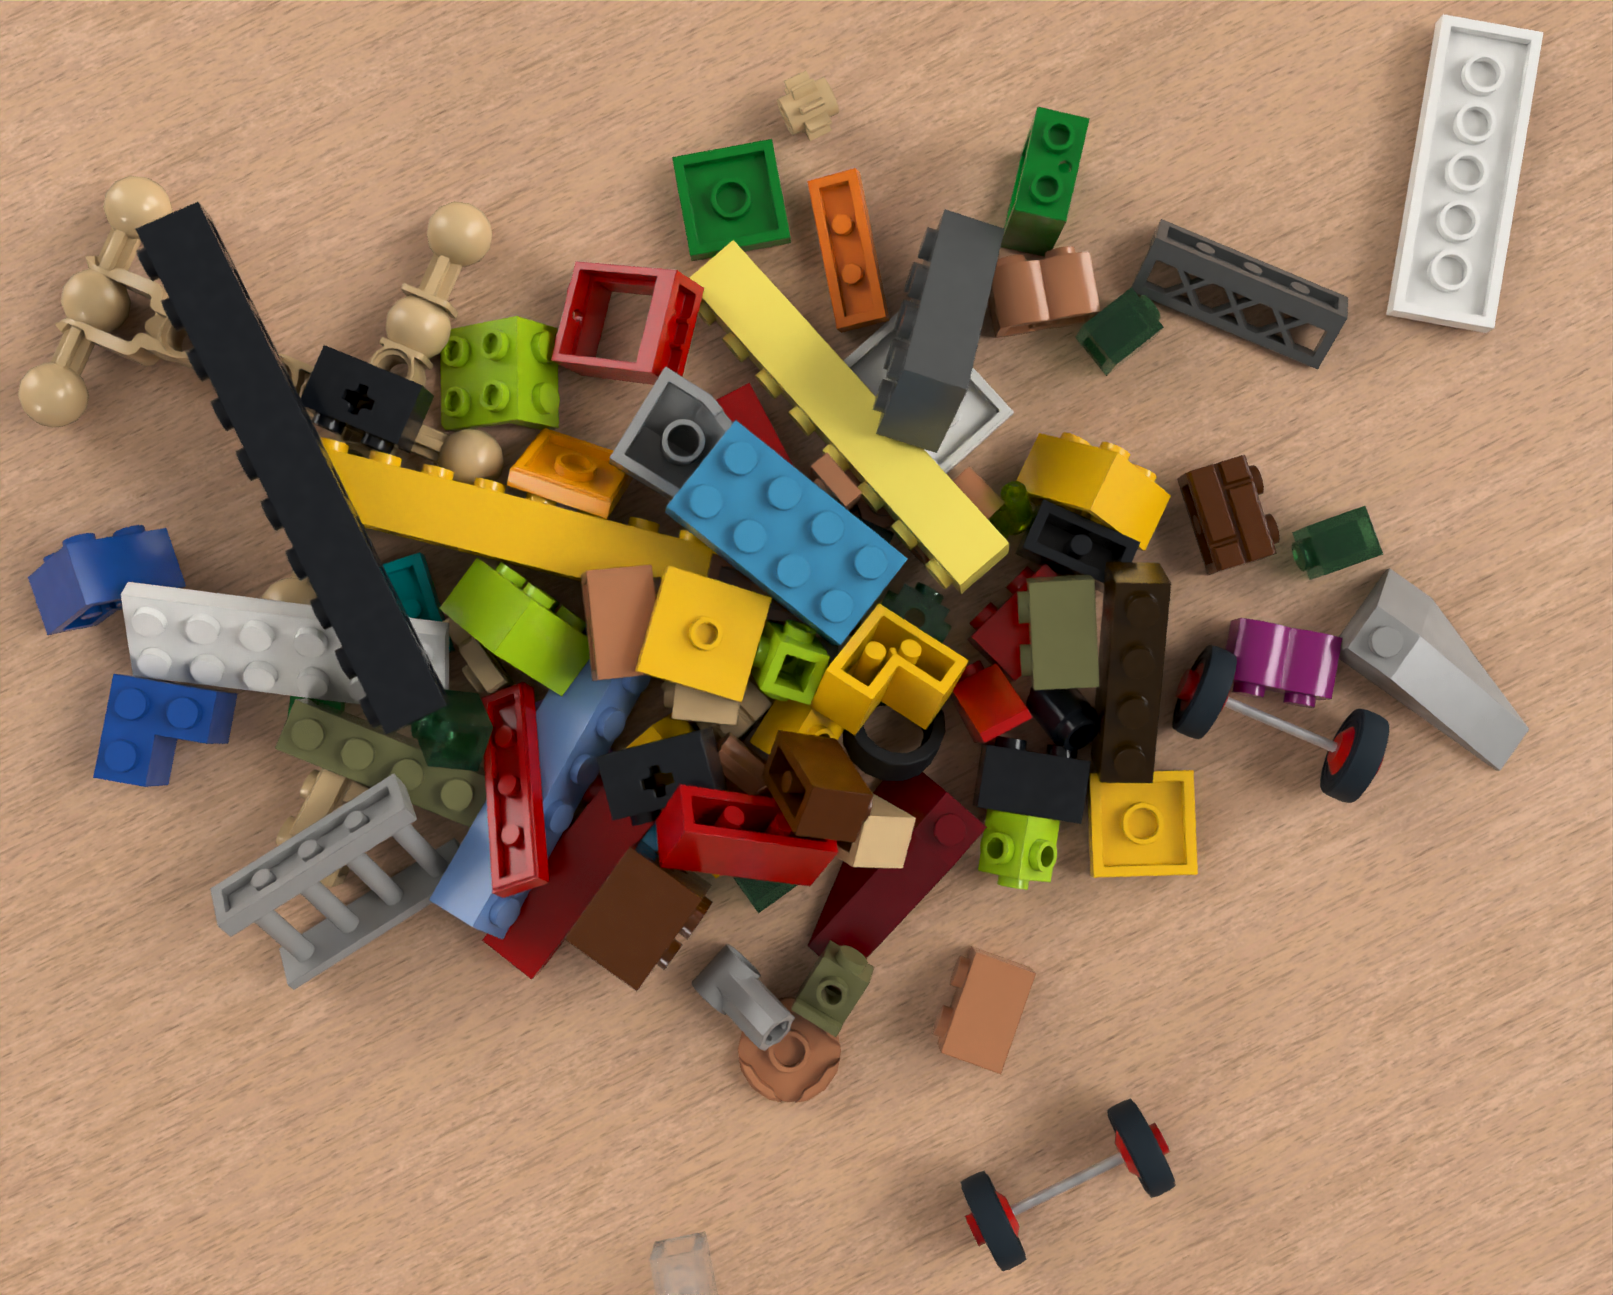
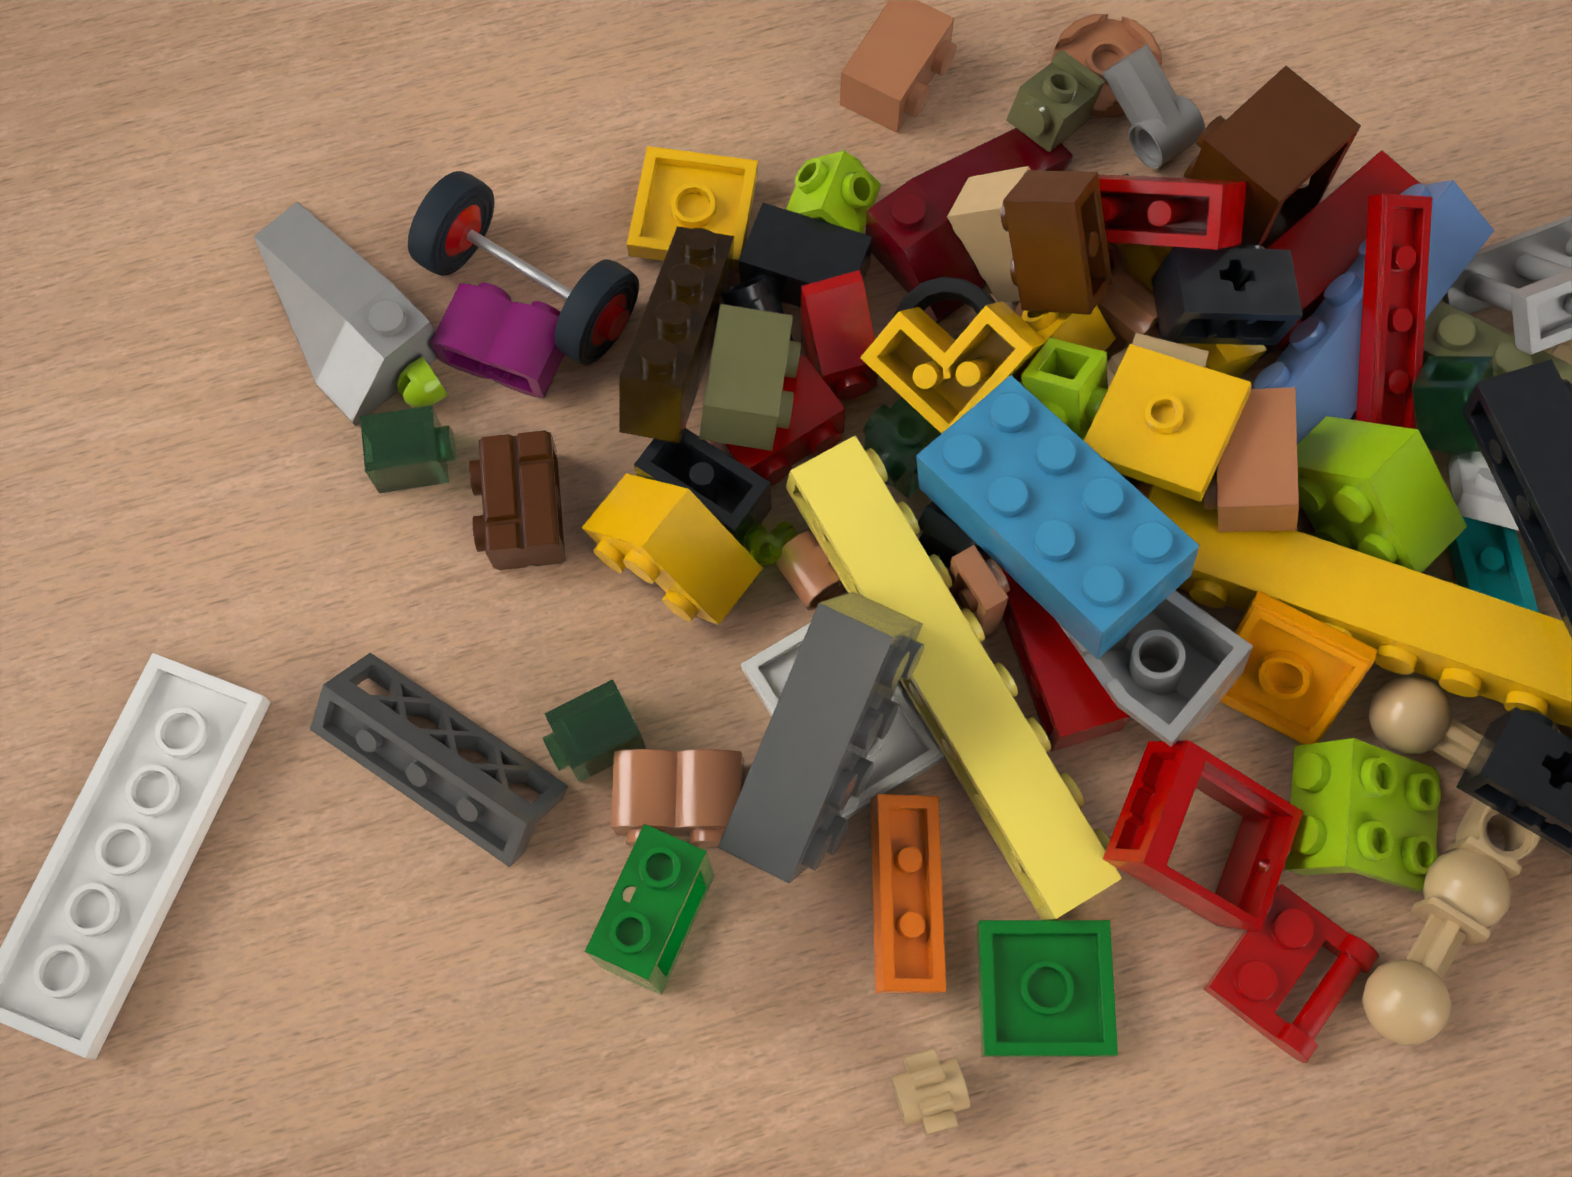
camera: 170 degrees left, 15 degrees down
none -> lime hinge [397,356,449,409]
none -> red plate [1203,884,1380,1063]

